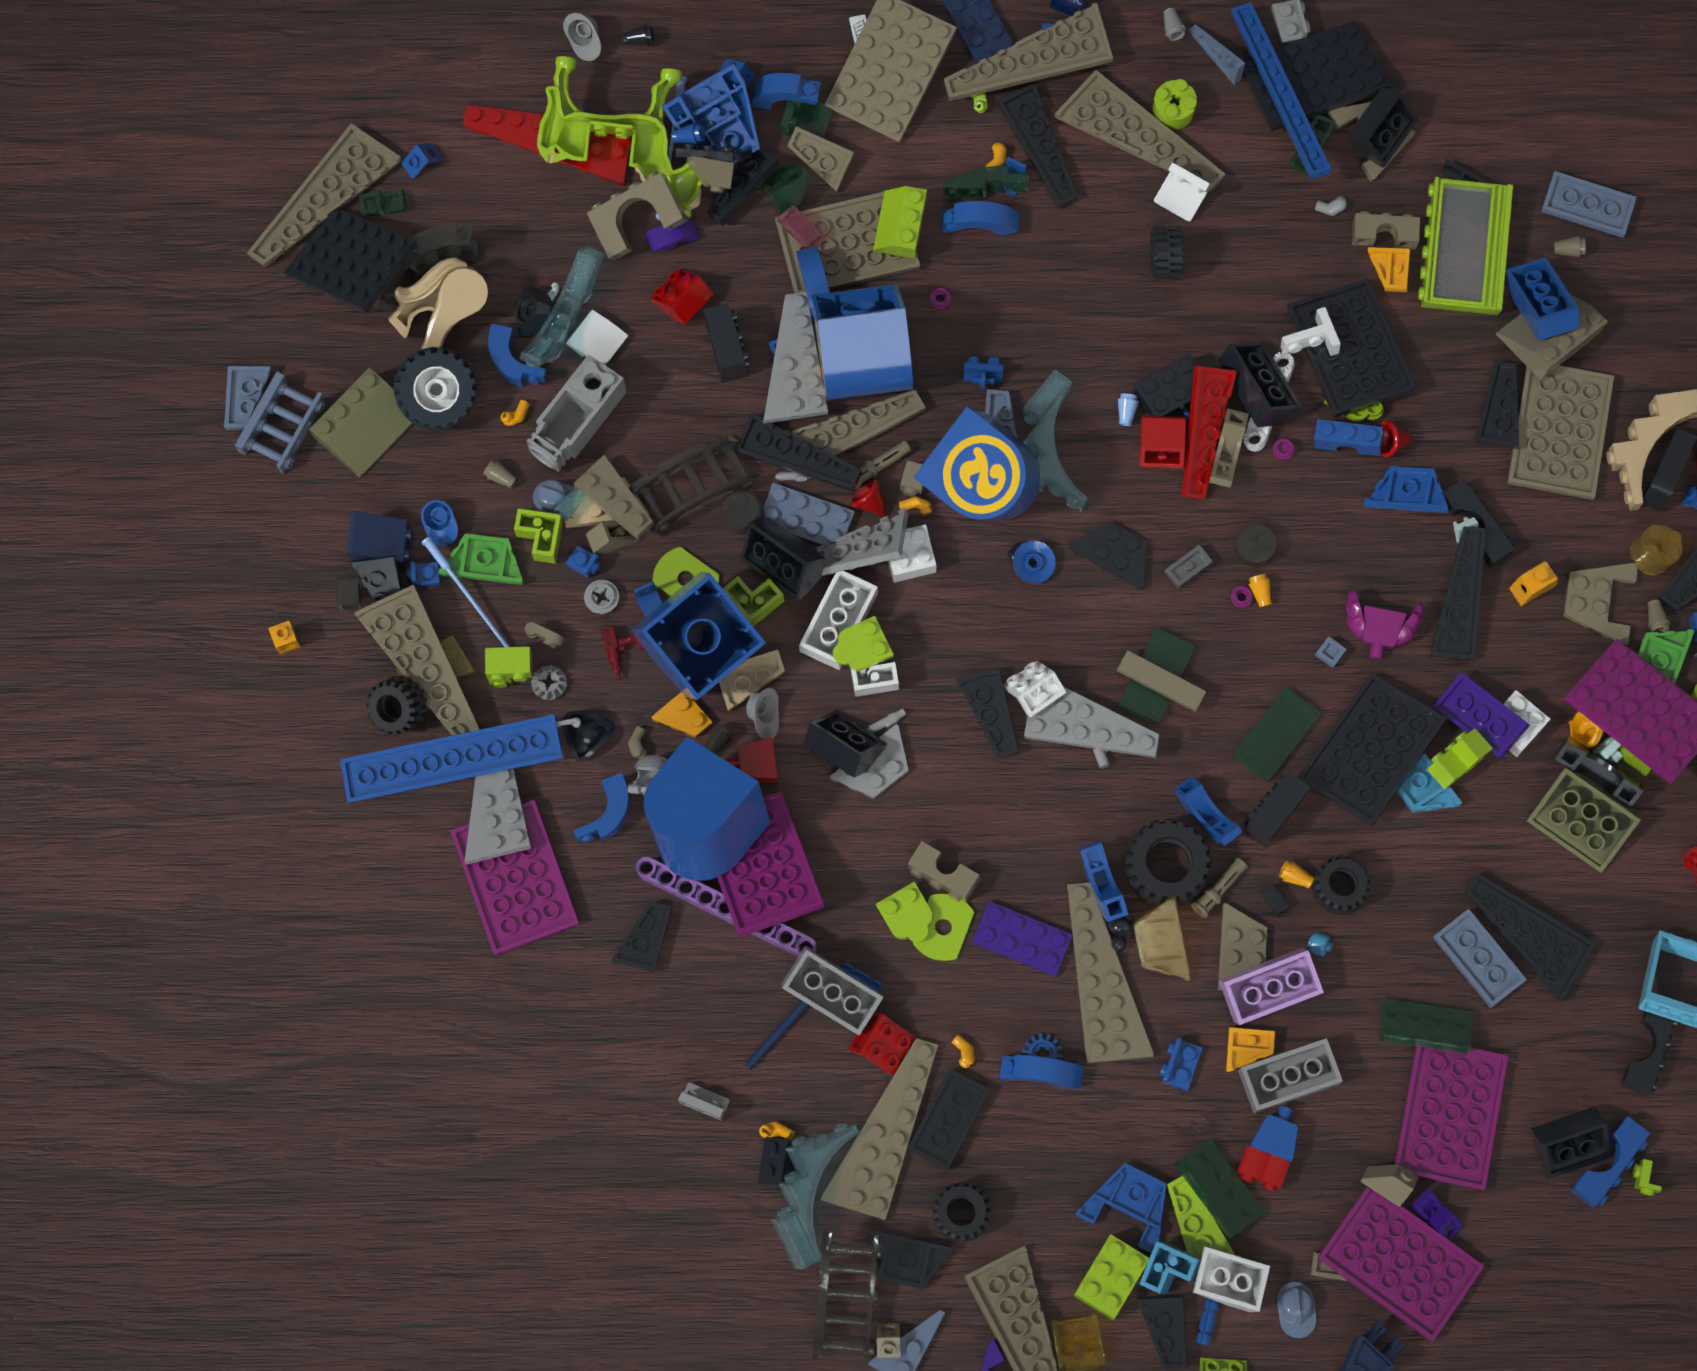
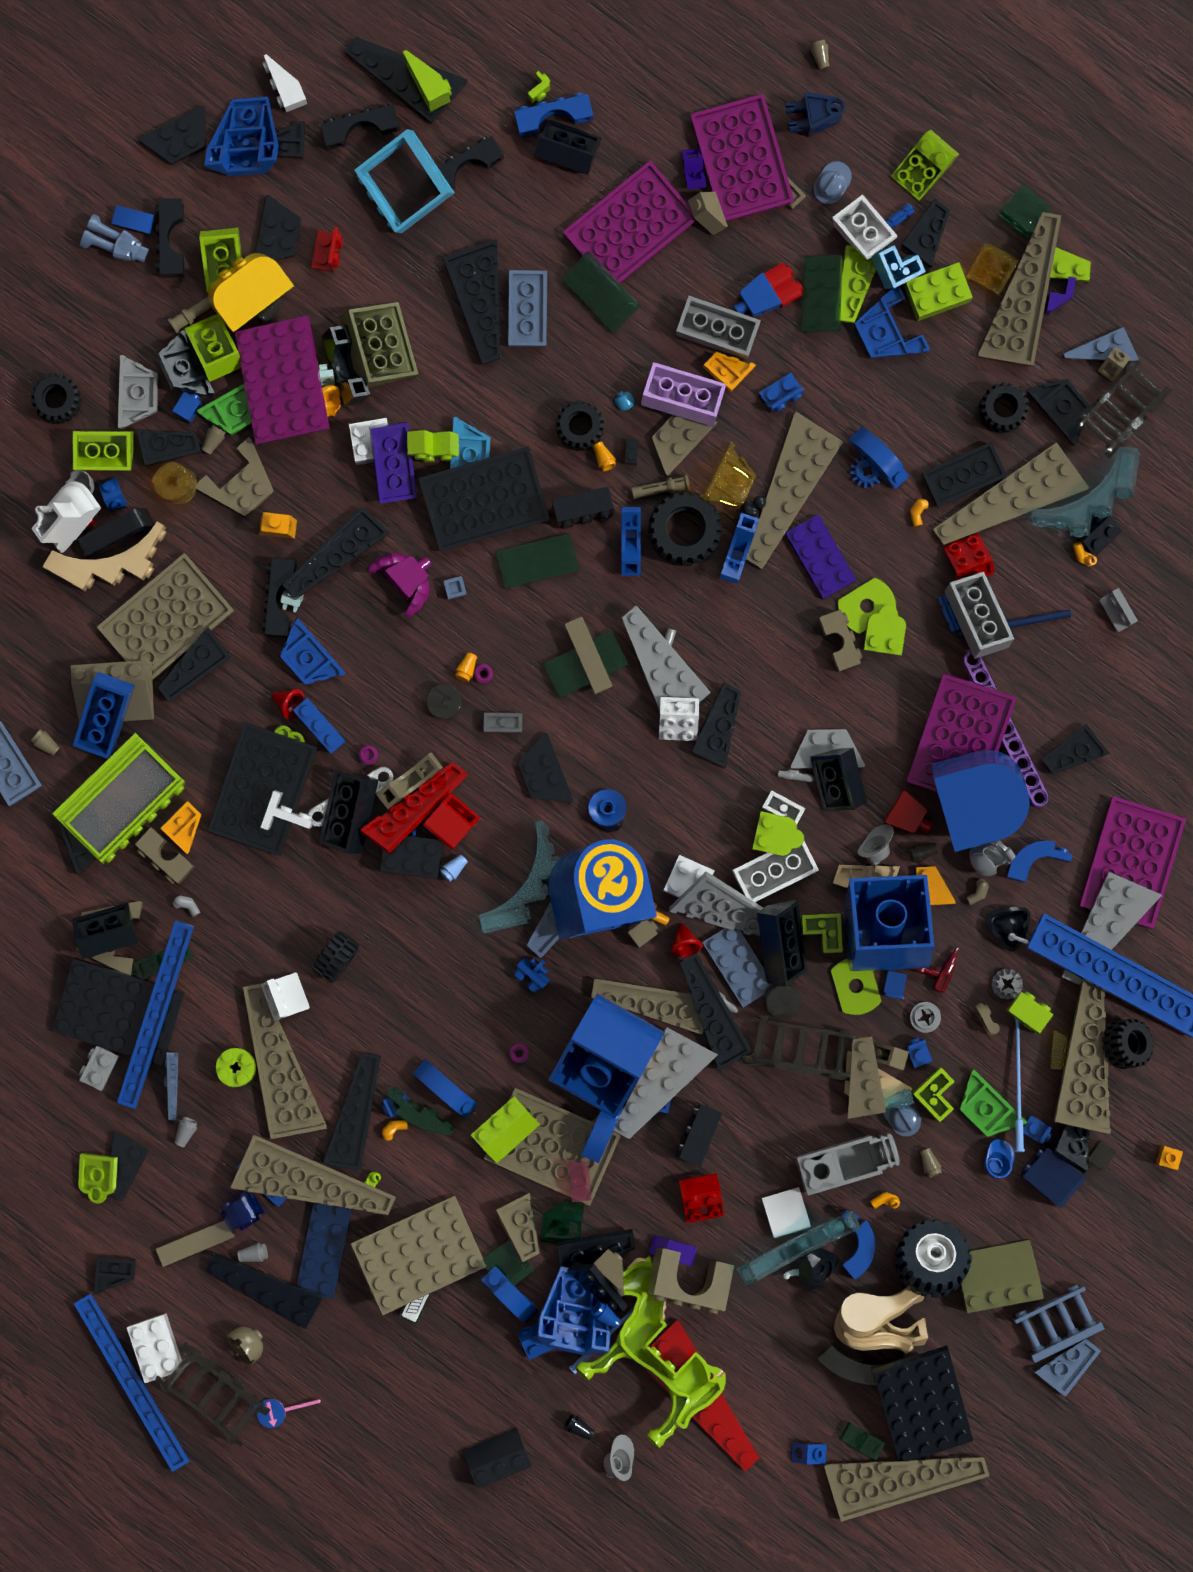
camera: 150 degrees left, 10 degrees up
dark tan pin [857,440,911,488] -> none

